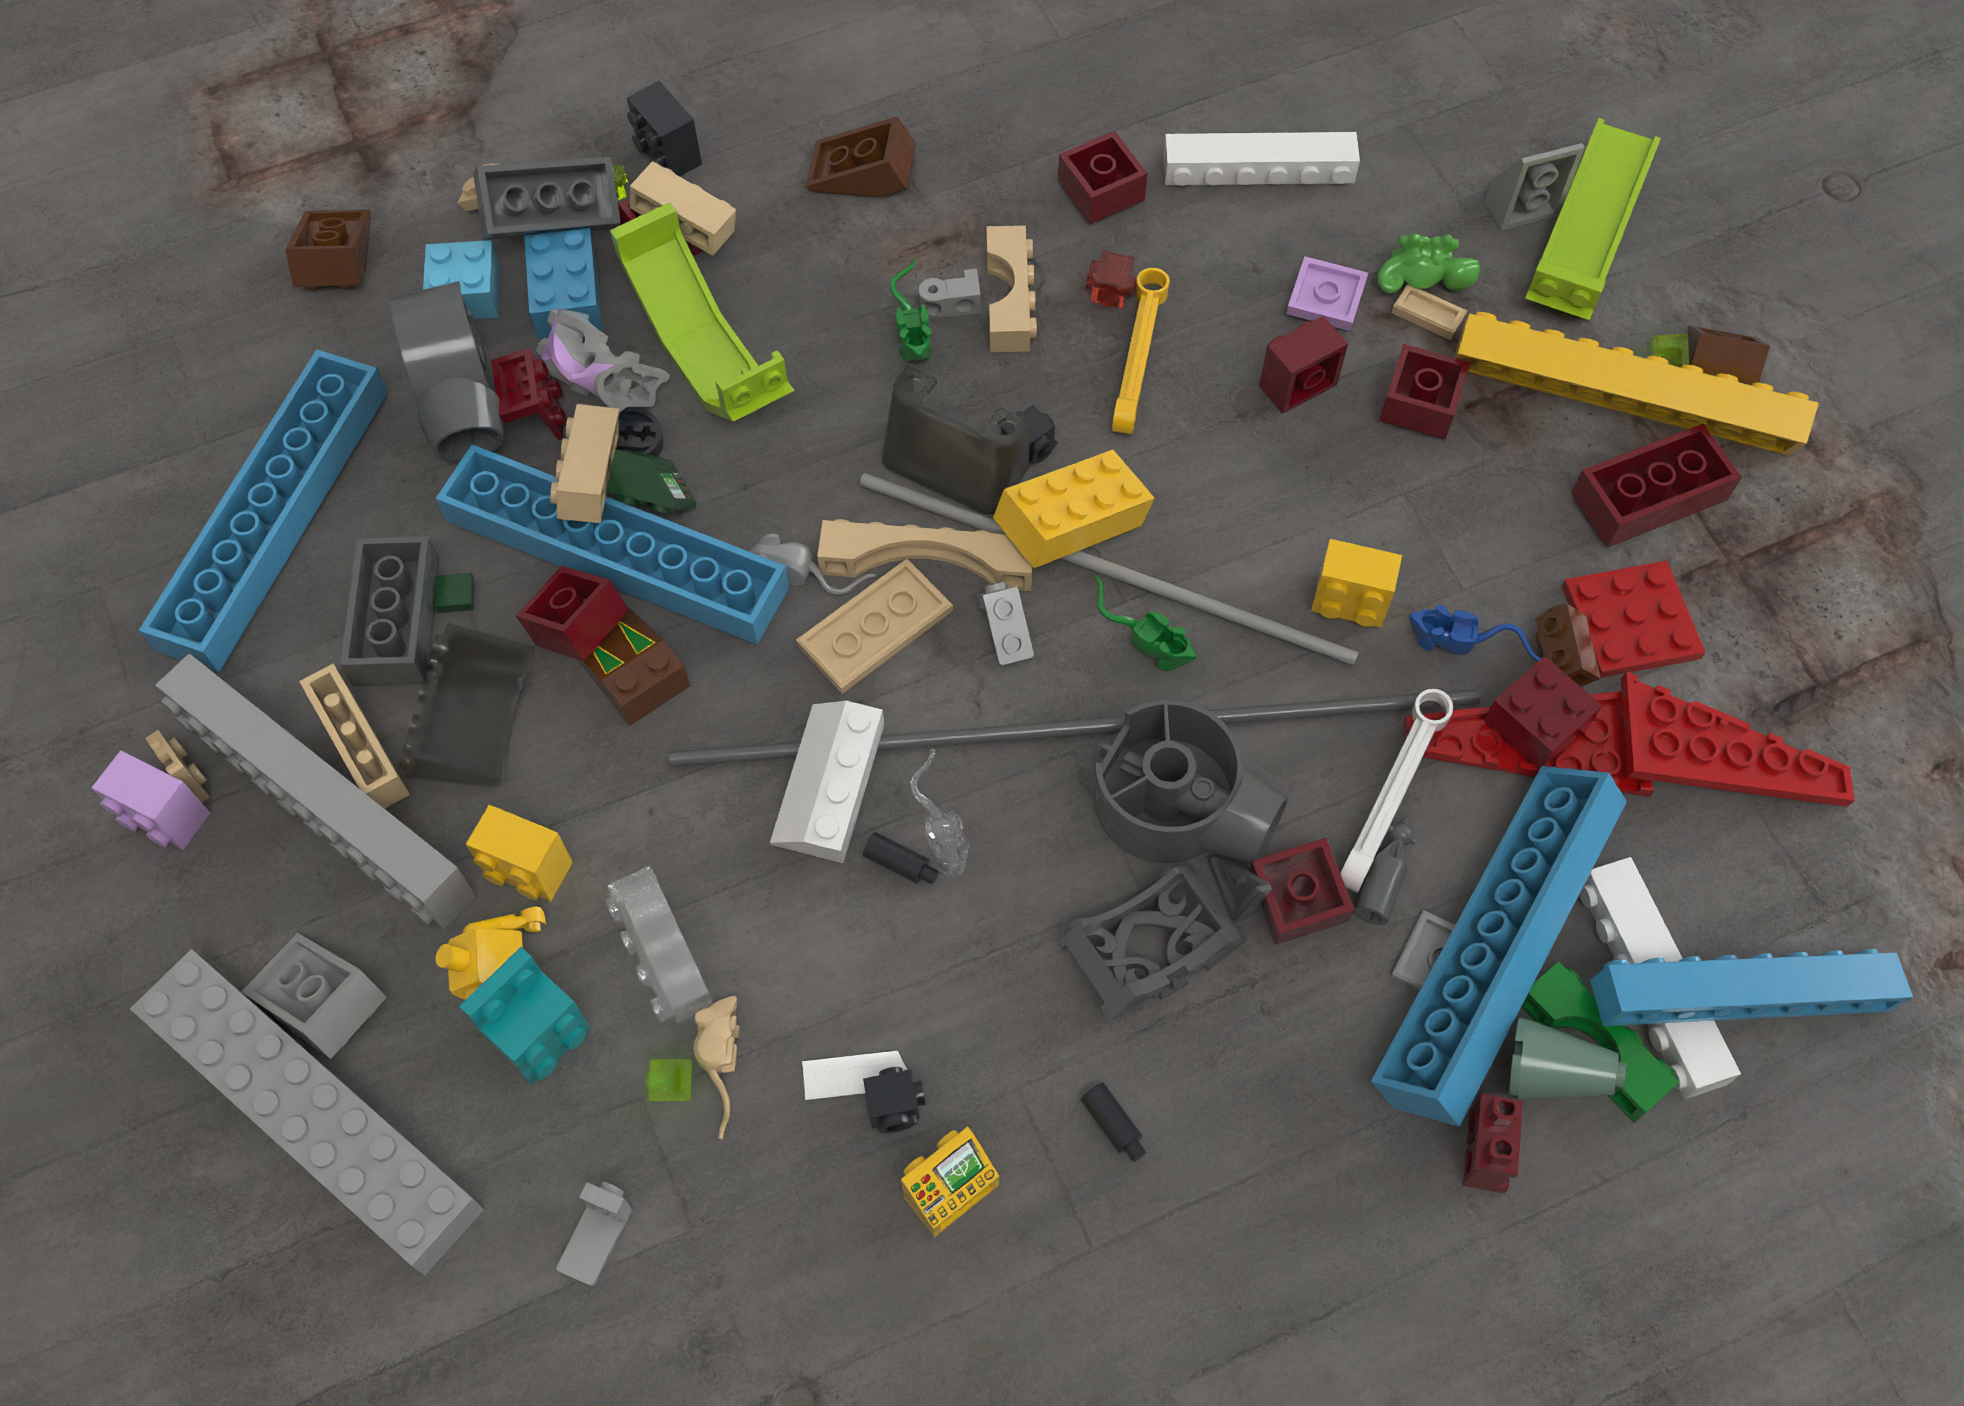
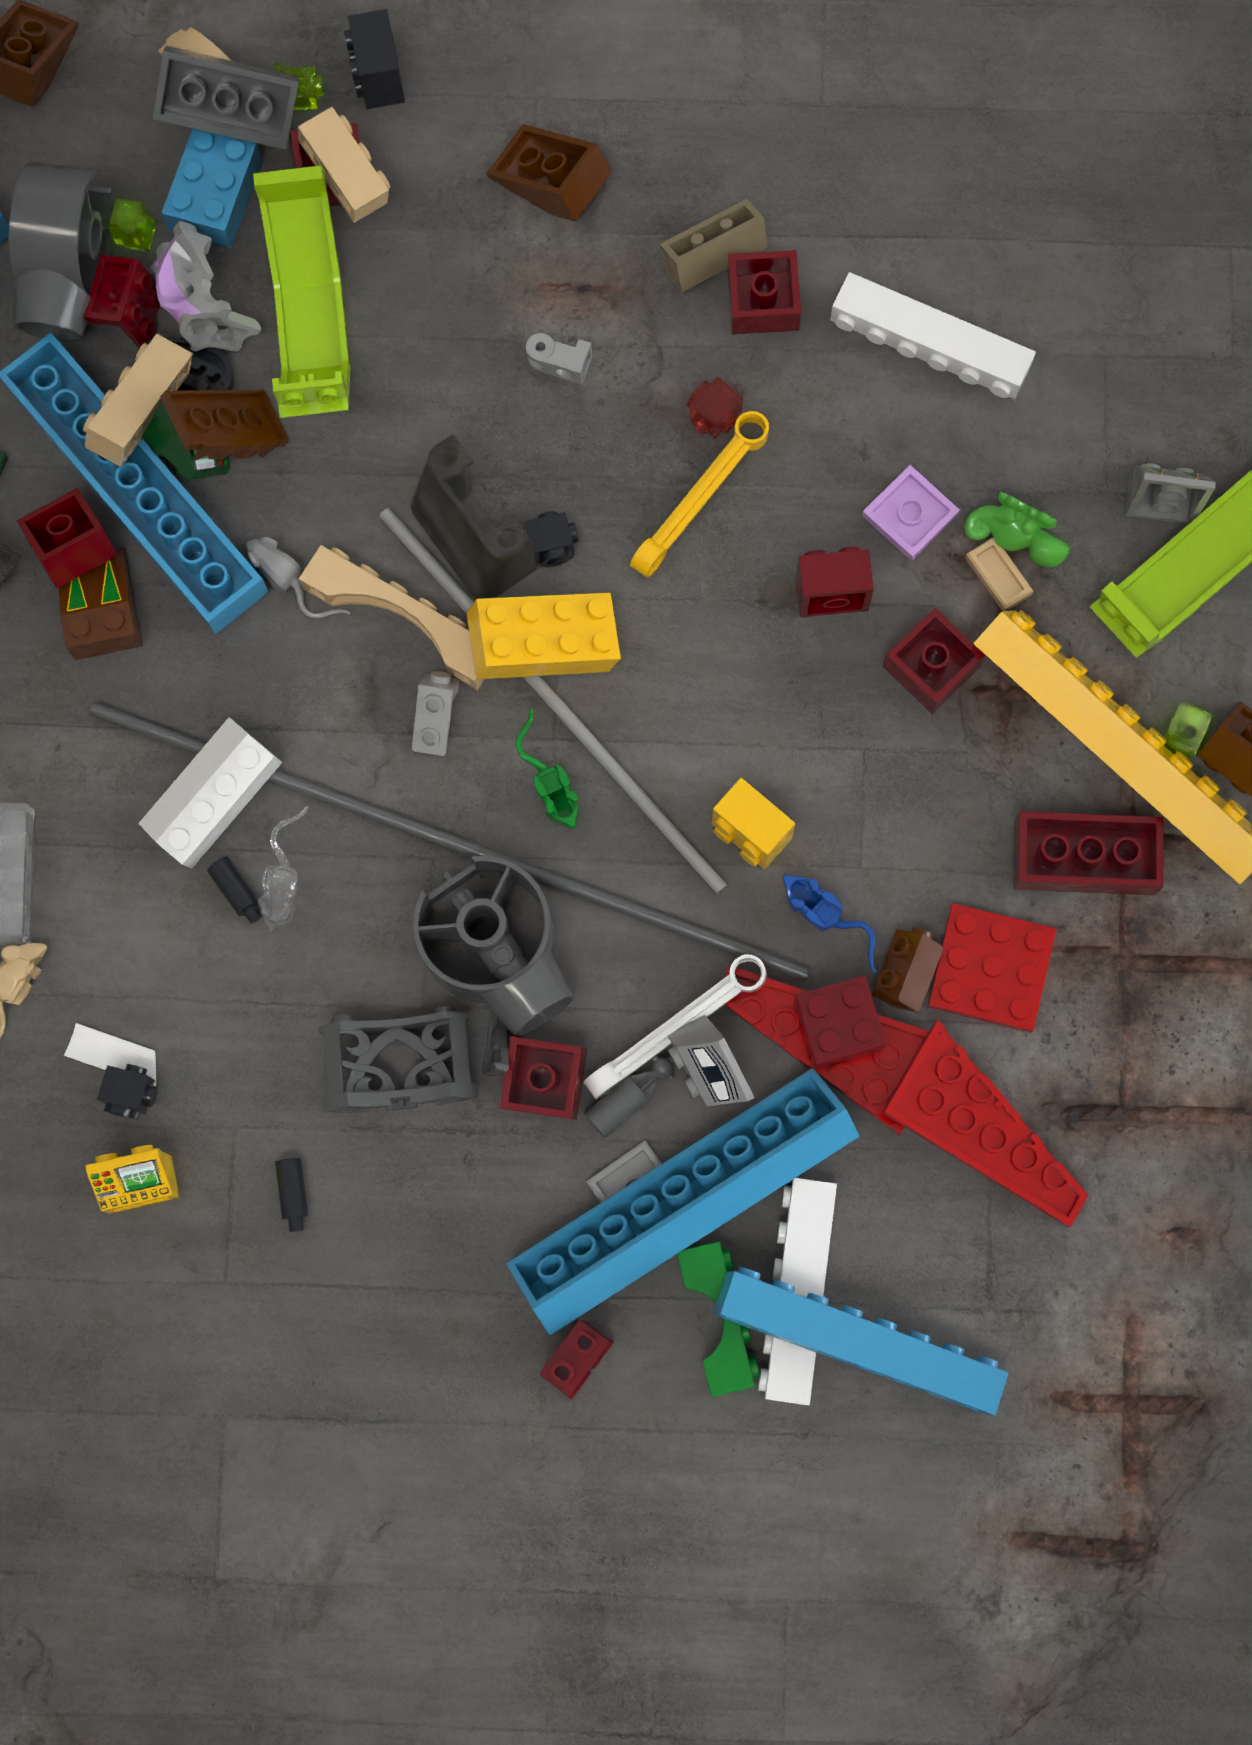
camera: 30 degrees right, 15 degrees up
medium azure brick [423,240,501,319] -> none
tan tile [796,559,953,694] -> none
green animal [890,258,932,362] -> none
tan arch [986,226,1037,352] -> none
sand green cone [1509,1017,1627,1100] -> none
none -> clear neon green brick [109,198,157,252]
none -> reddish brown piece [160,390,289,460]
none -> dark tan brick [660,199,768,292]
none -> light grey slope [668,1015,755,1106]

